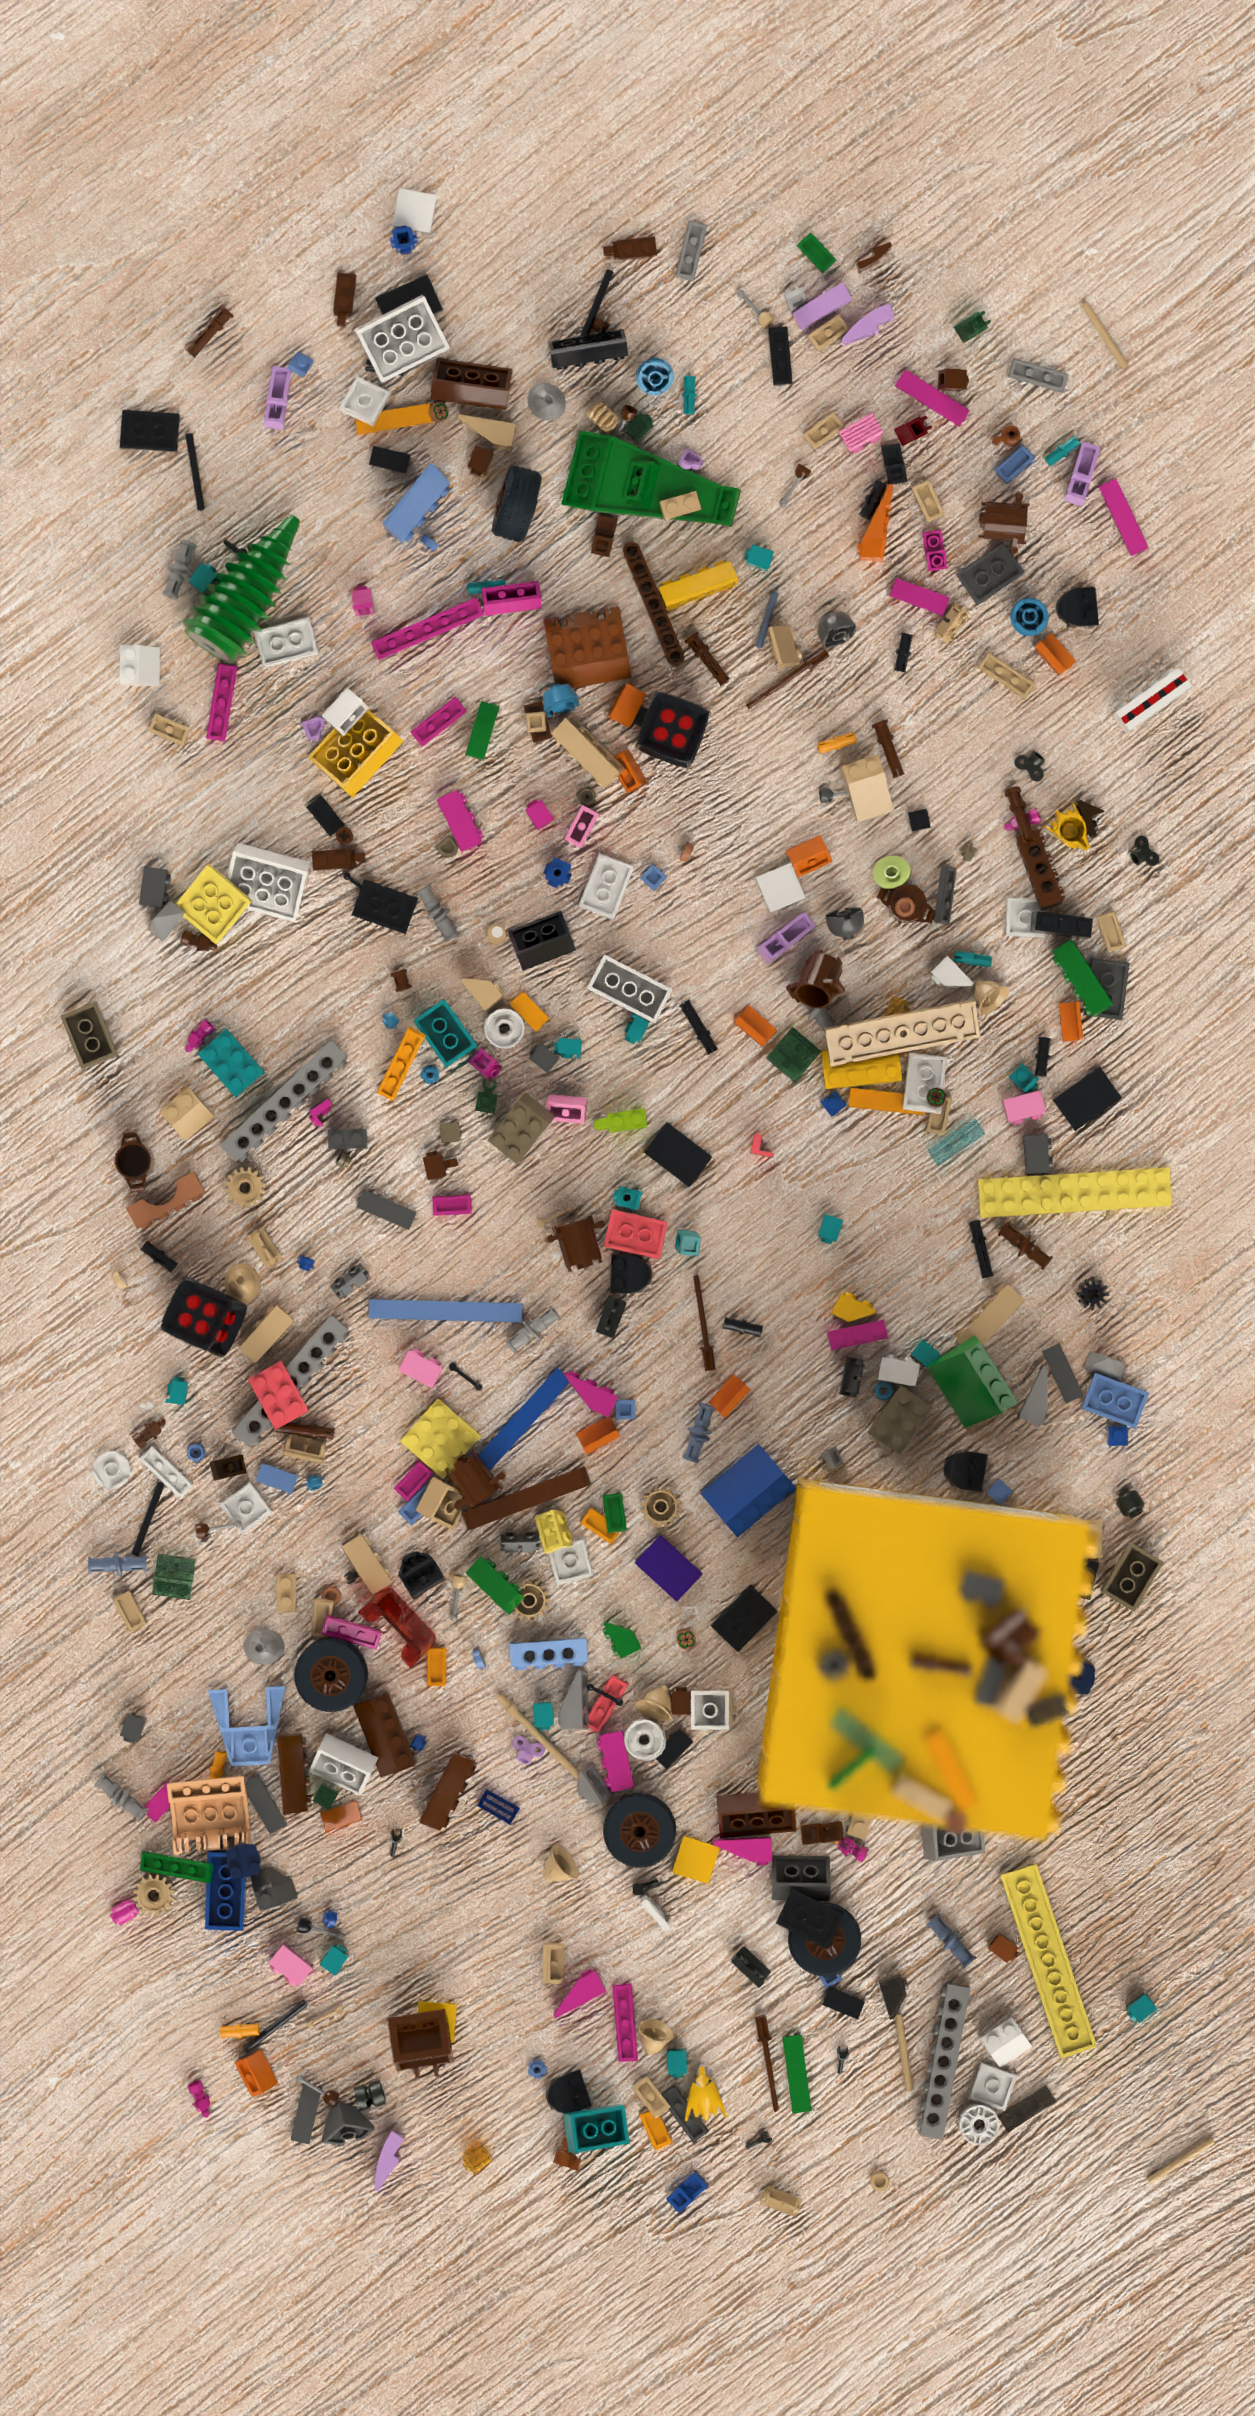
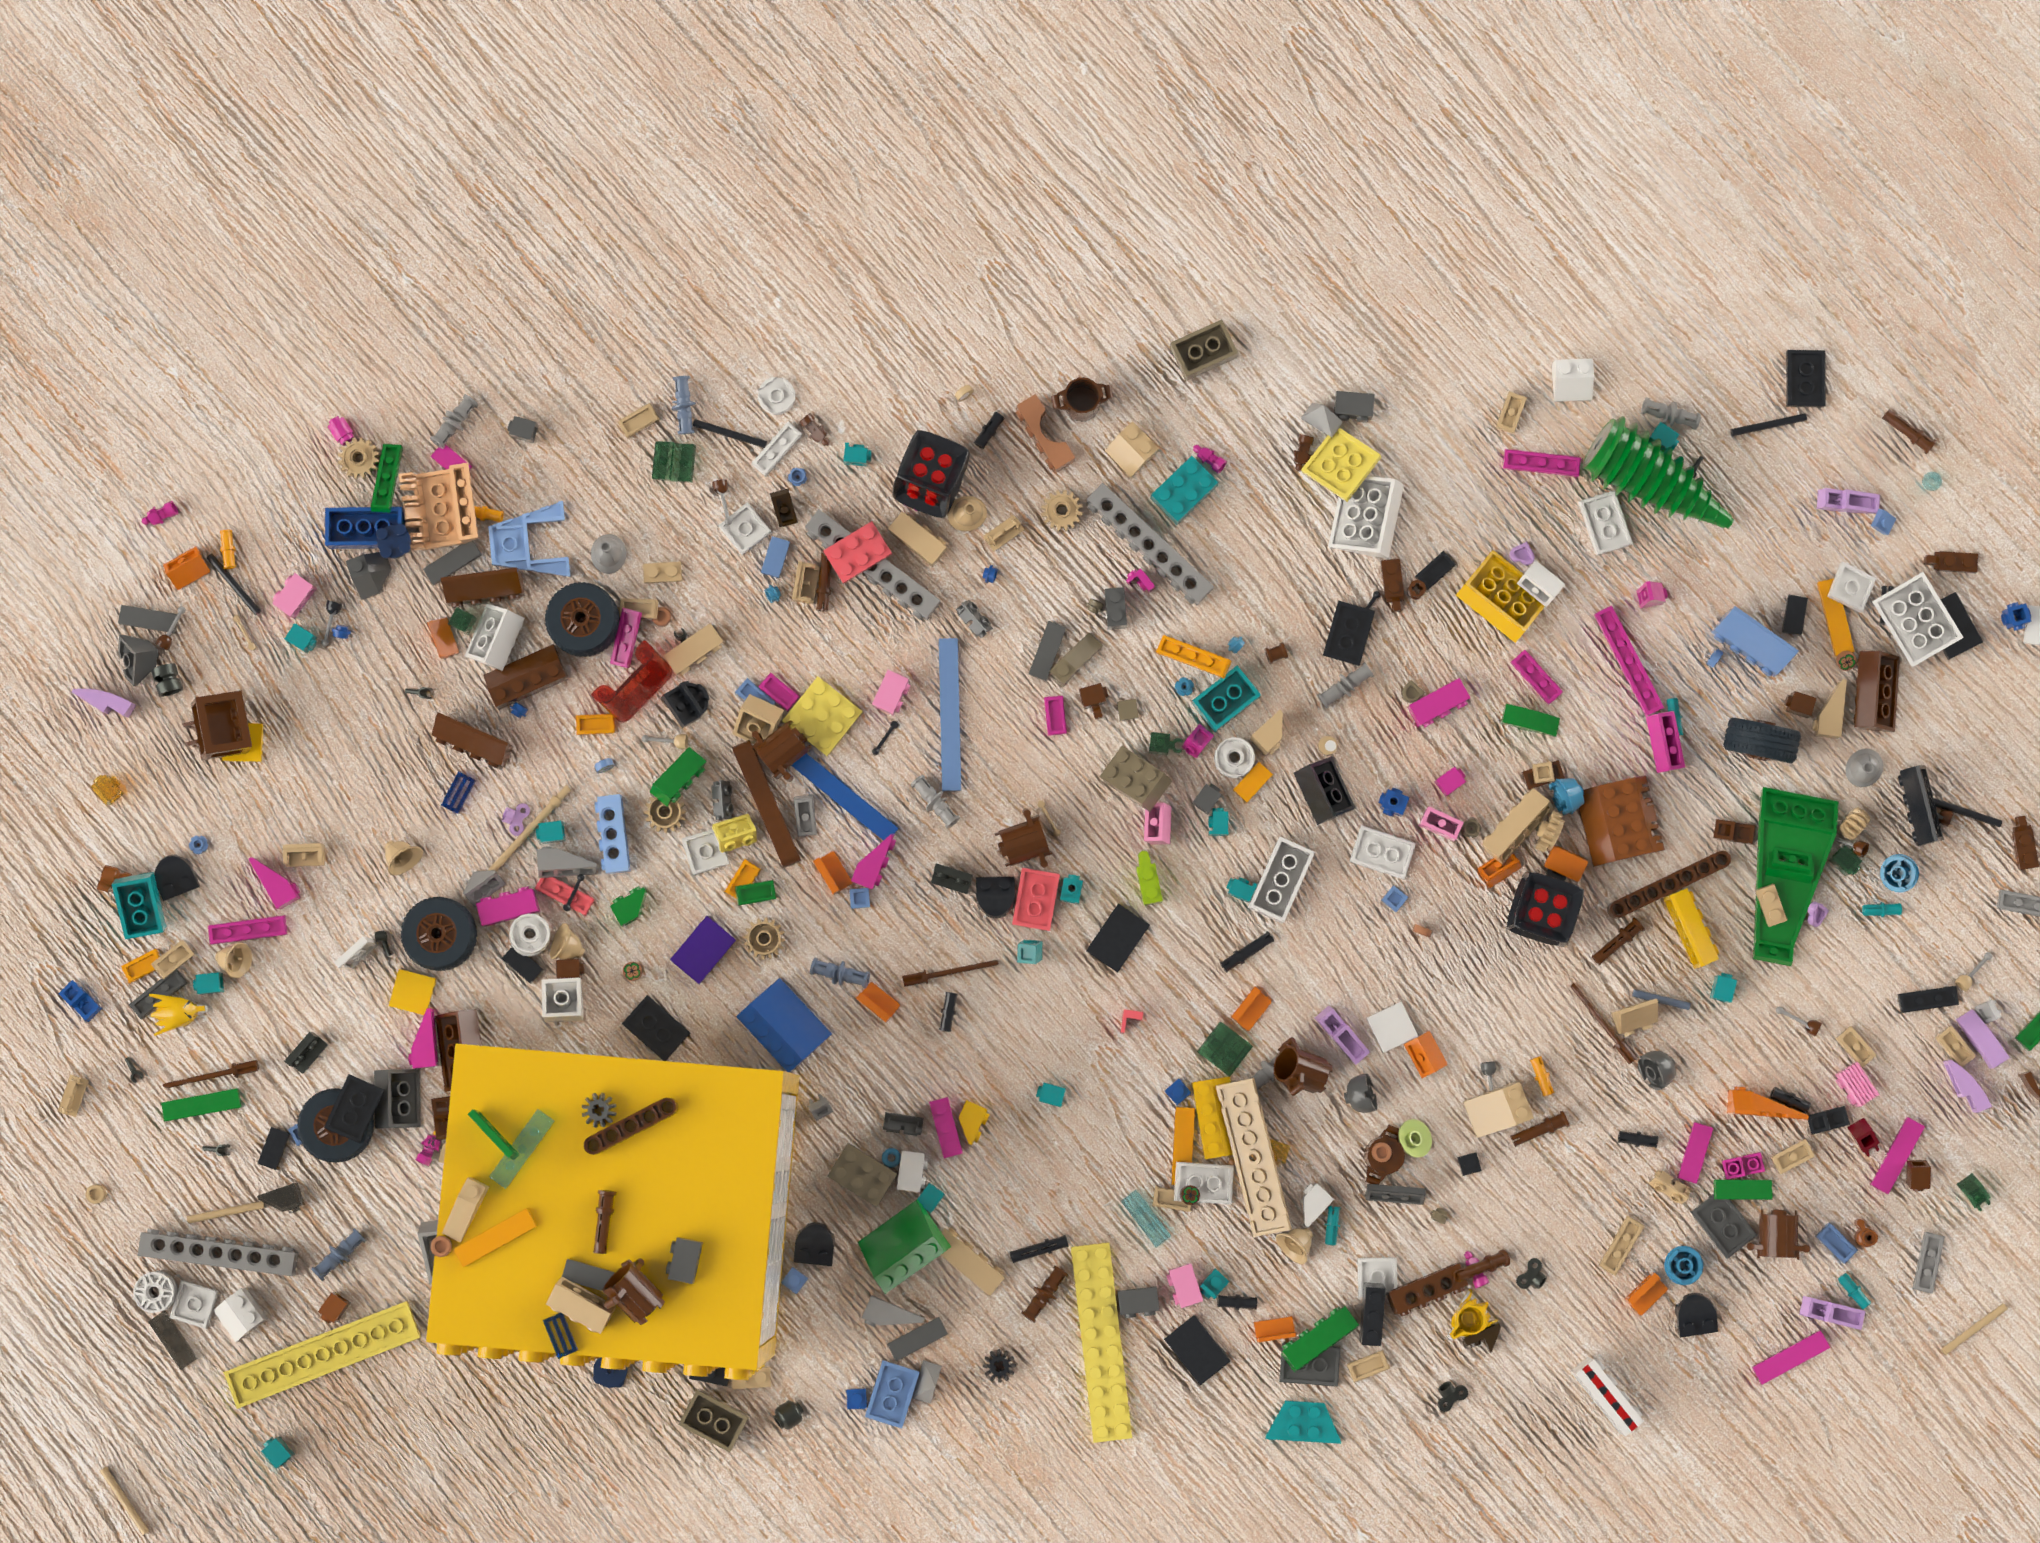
camera: 90 degrees right, 5 degrees down
none -> light grey slope [794,795,817,837]
none -> dark tan slope [1050,633,1103,687]
none -> teal wing [1265,1400,1341,1444]
none -> tan gear [1535,810,1565,852]
none -> green tile [1713,1180,1773,1200]
none -> clear light blue plate [1922,472,1942,491]

